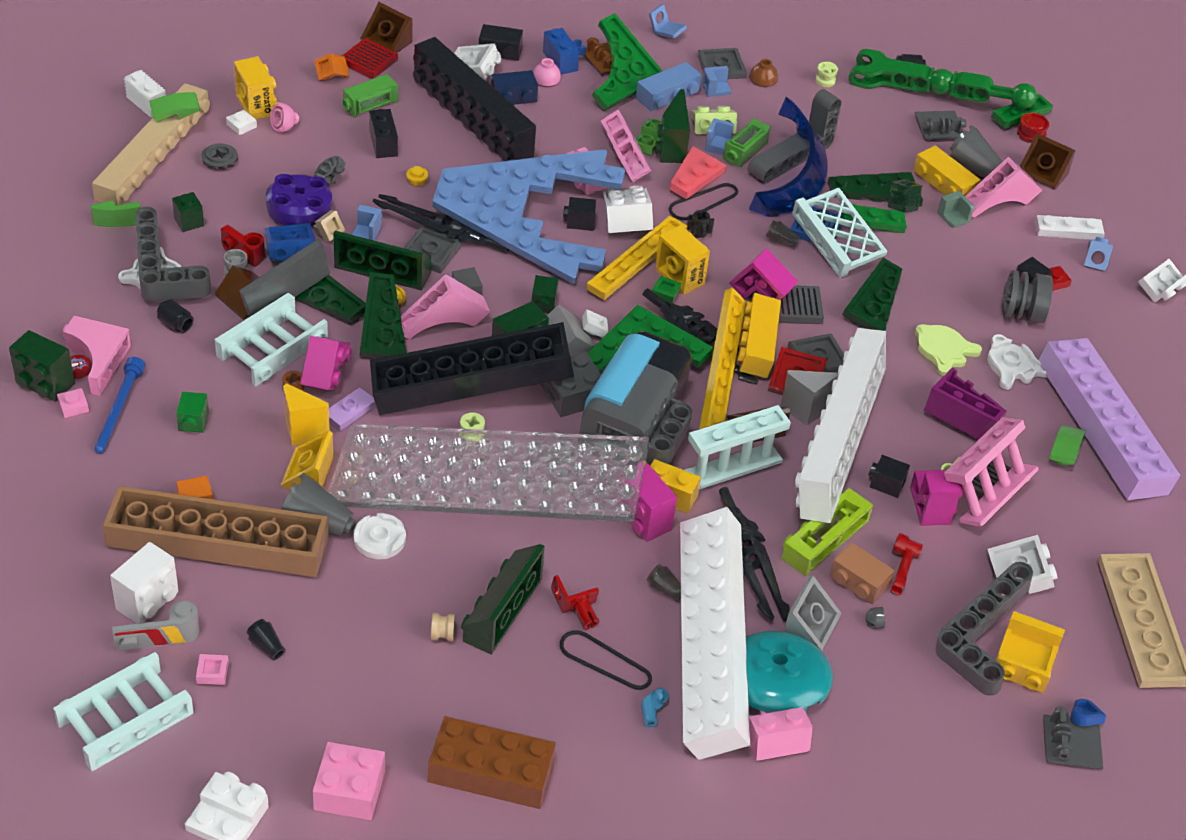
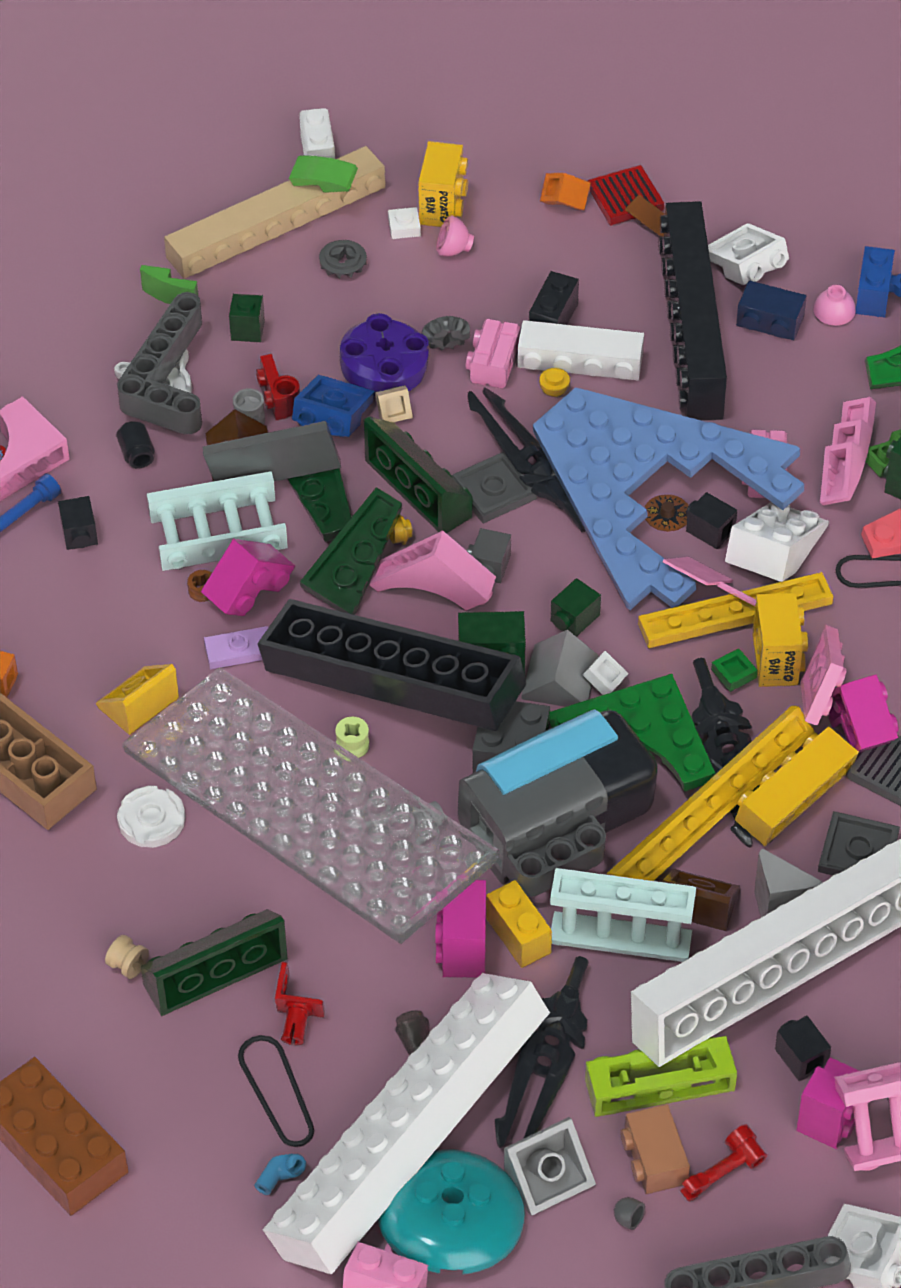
camera: 40 degrees right, 5 degrees up
green brick [176,392,209,433] -> none
dark grey cone [281,473,356,536] -> none
yellow slope [283,383,330,446] -> none
bright green window [342,74,398,118] -> none
medium blue panel [352,205,382,241] -> none
reddish brown slope [361,2,412,53] -> none
black brick [479,24,523,61] -> none
pearl dark grey gear [687,210,715,238] -> none
red tile [768,347,827,395] -> none
none -> black brick [58,496,98,550]
none -> bright pink brick [465,319,520,389]
none -> white brick [518,320,644,381]
none -> dark orange sticker [624,195,665,237]
none -> piece [644,494,689,532]
none -> bright pink piece [662,557,756,606]
none -> bright pink plate [800,625,846,725]

